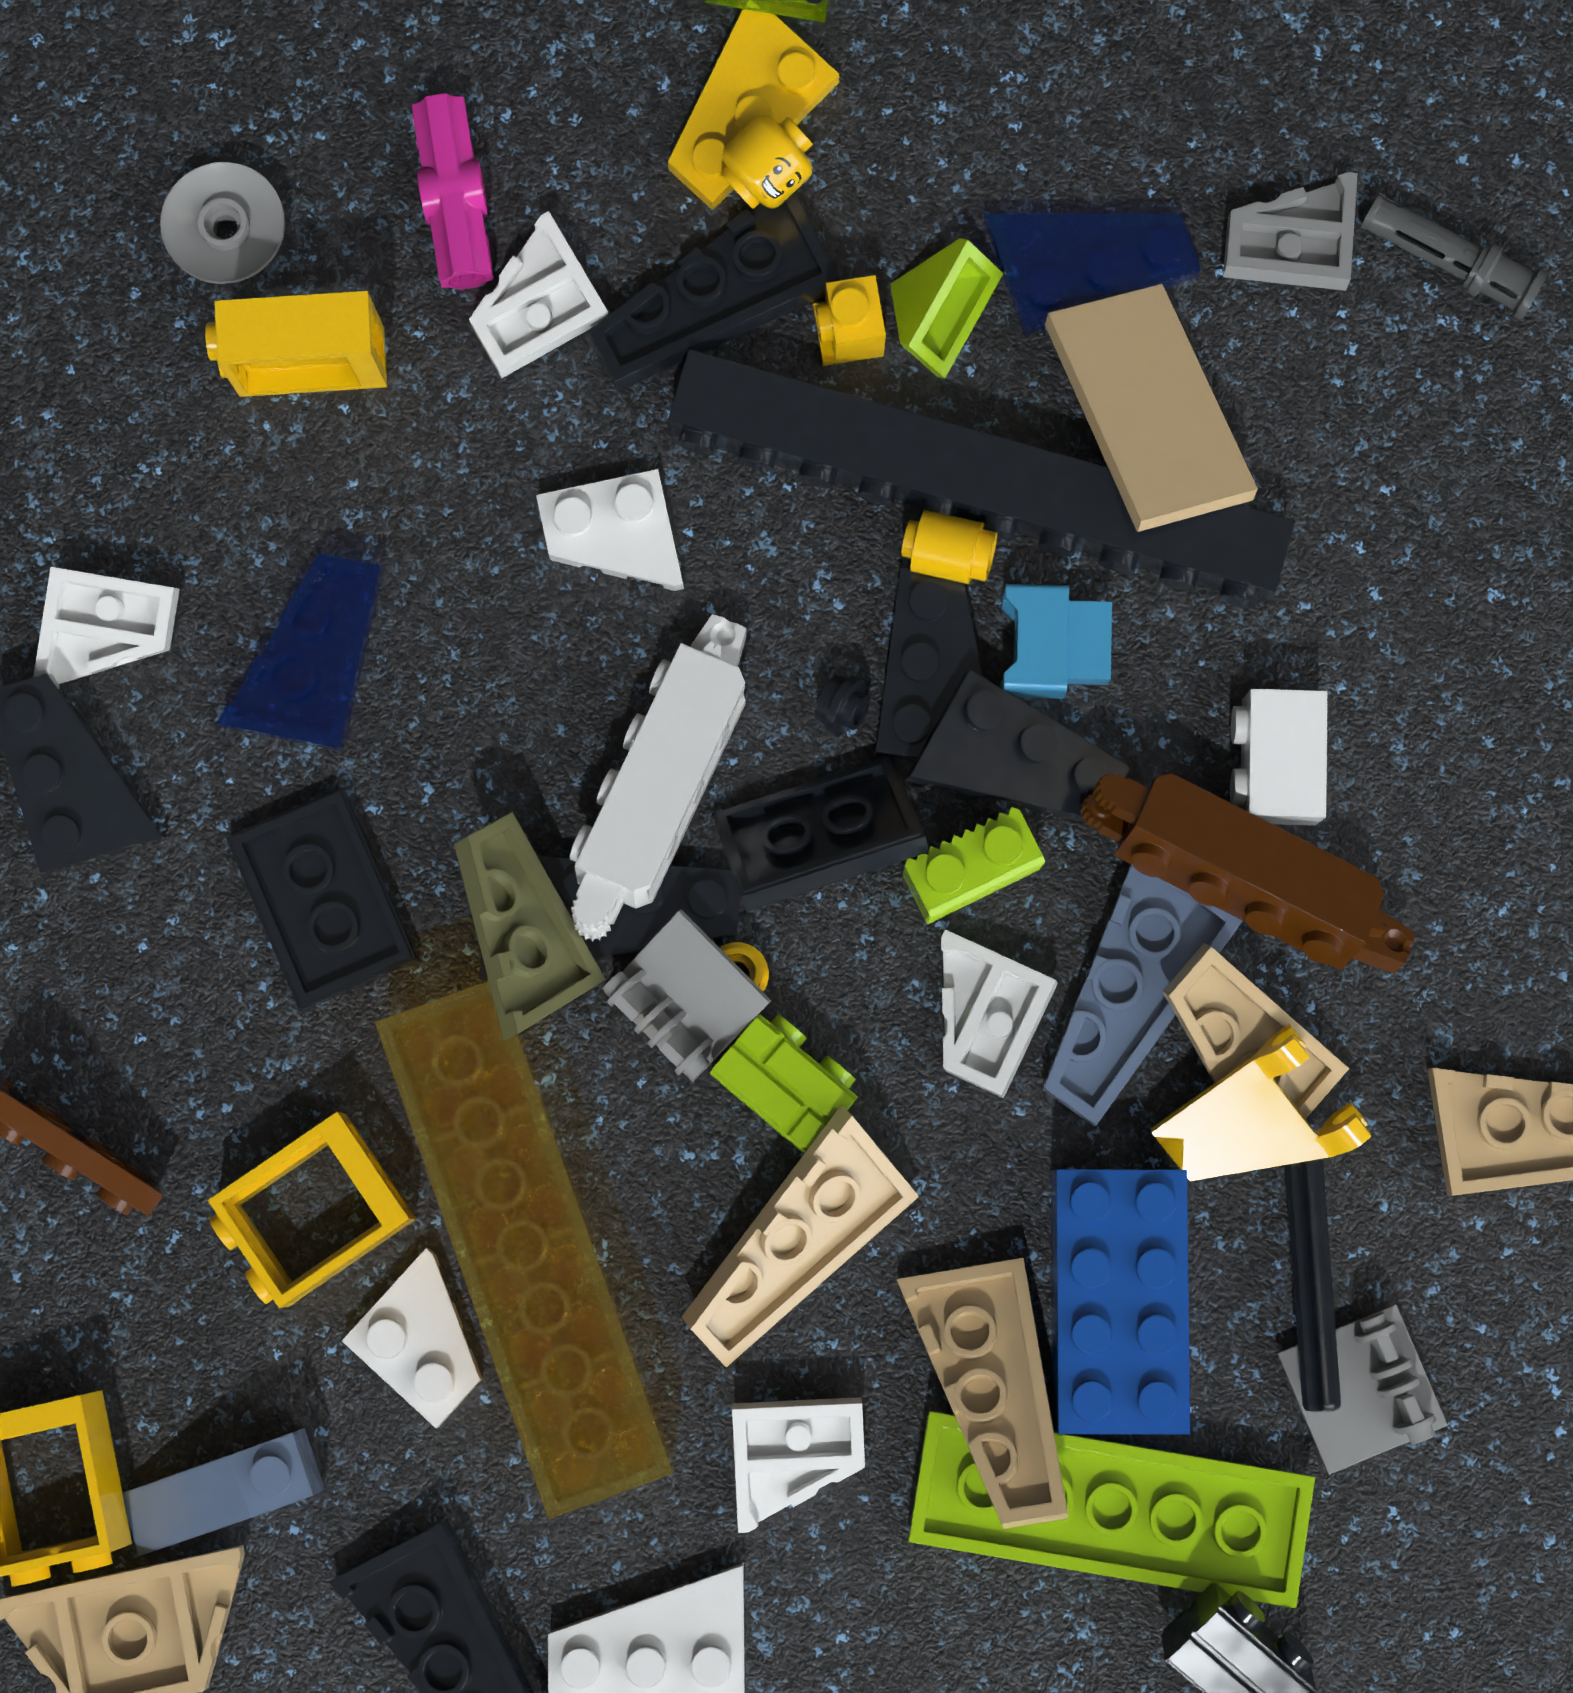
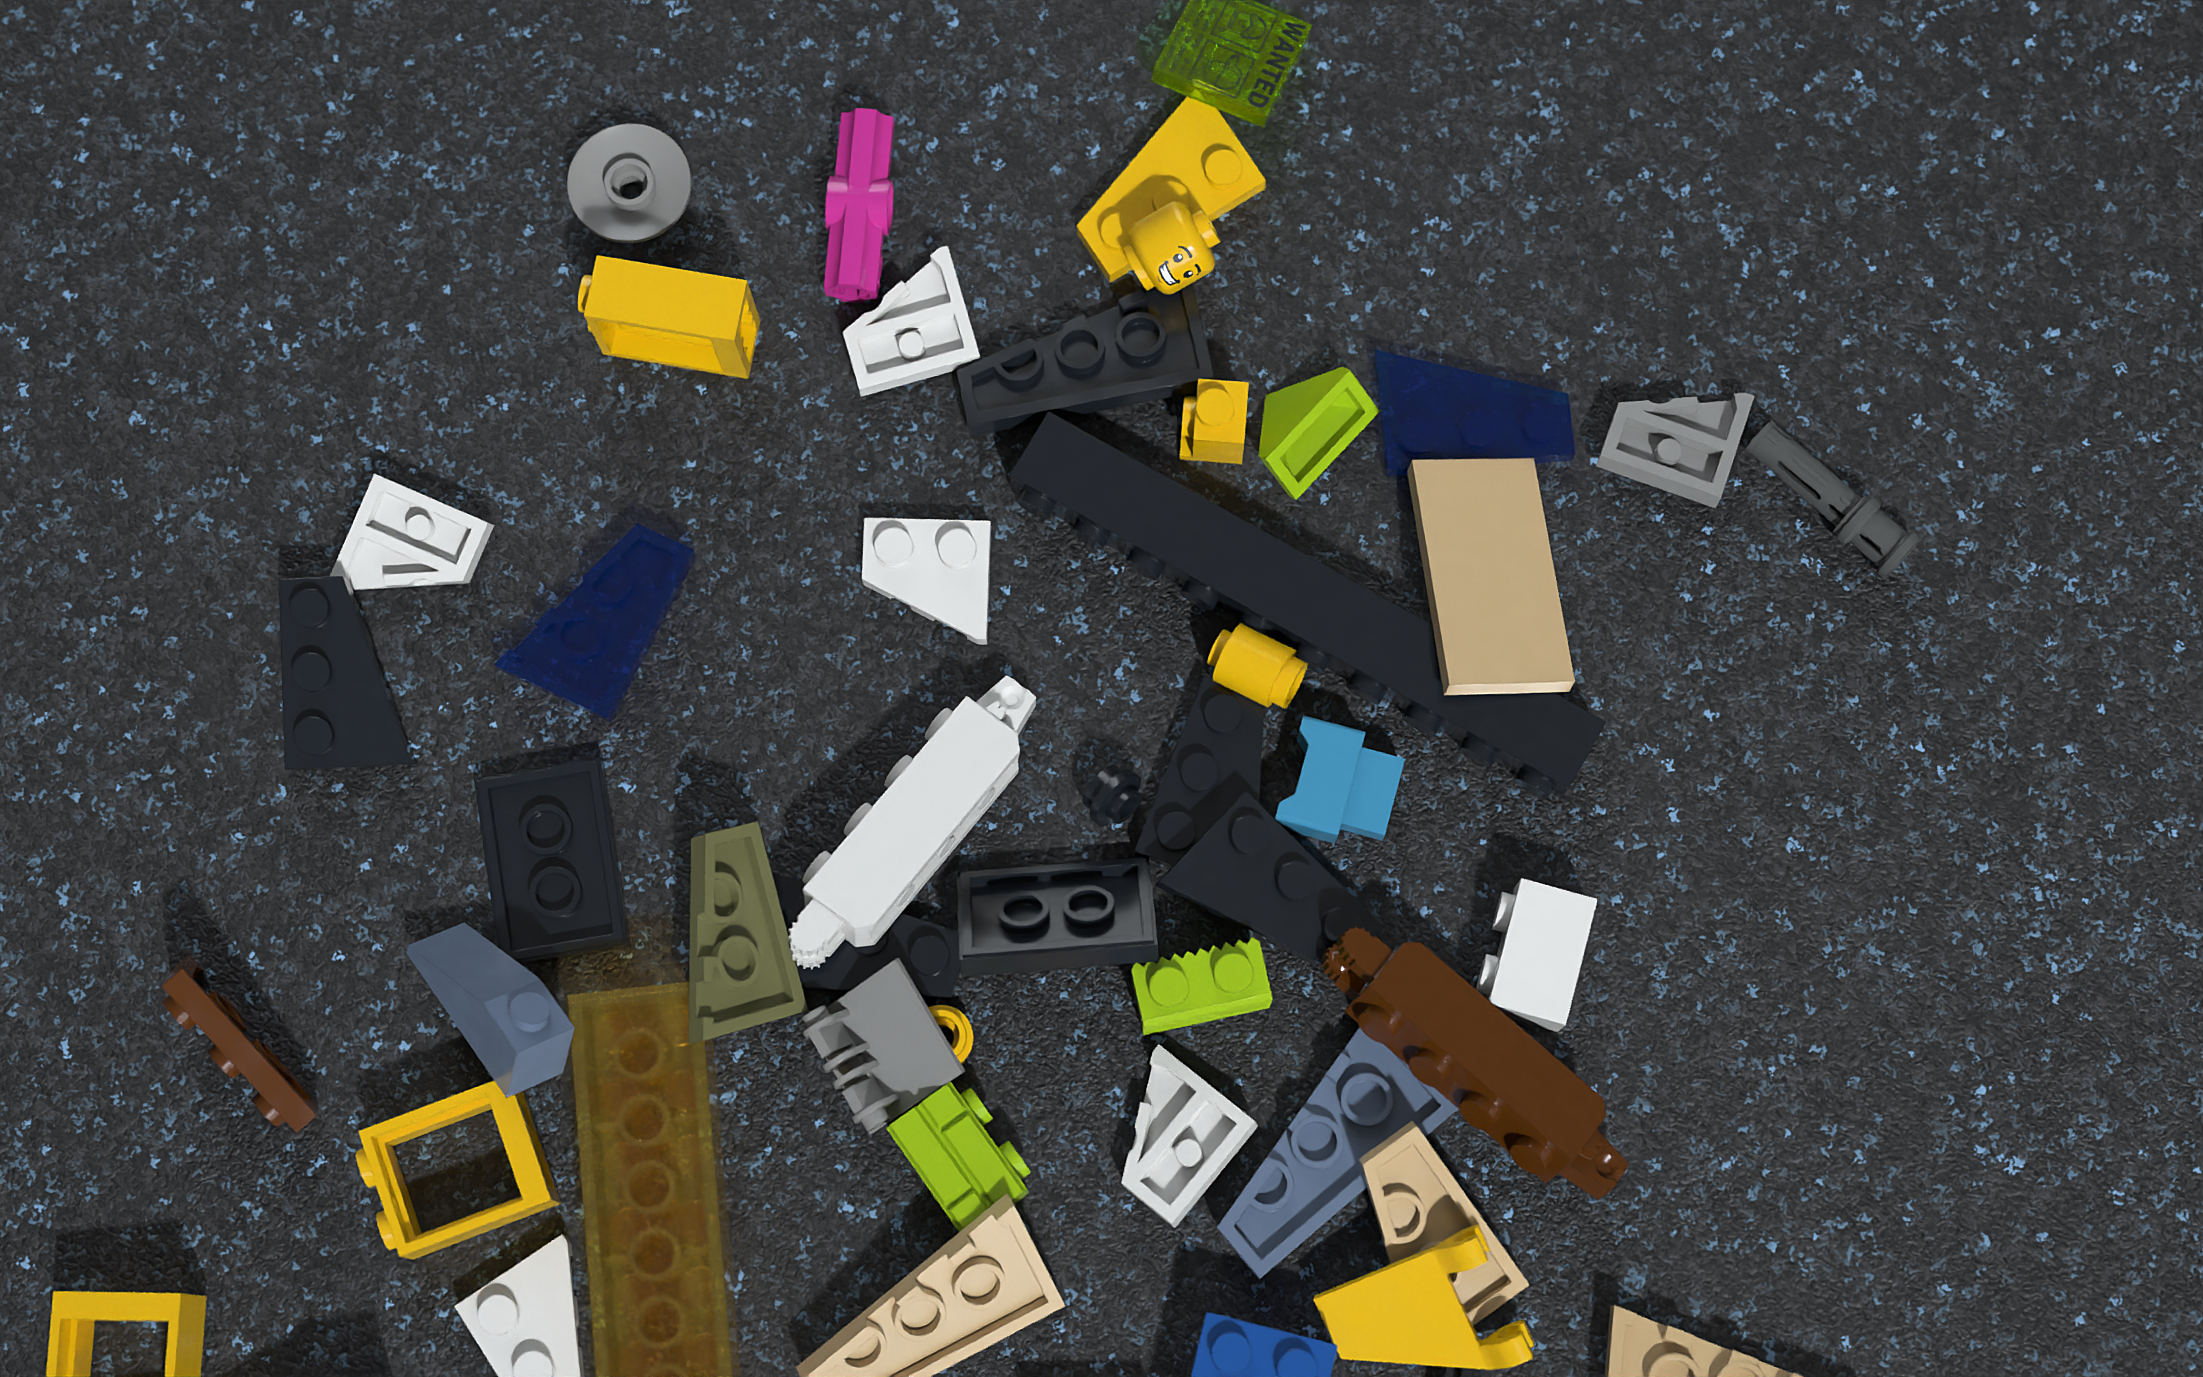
camera: 15 degrees right, 5 degrees down
none -> sand blue slope [406,923,575,1098]

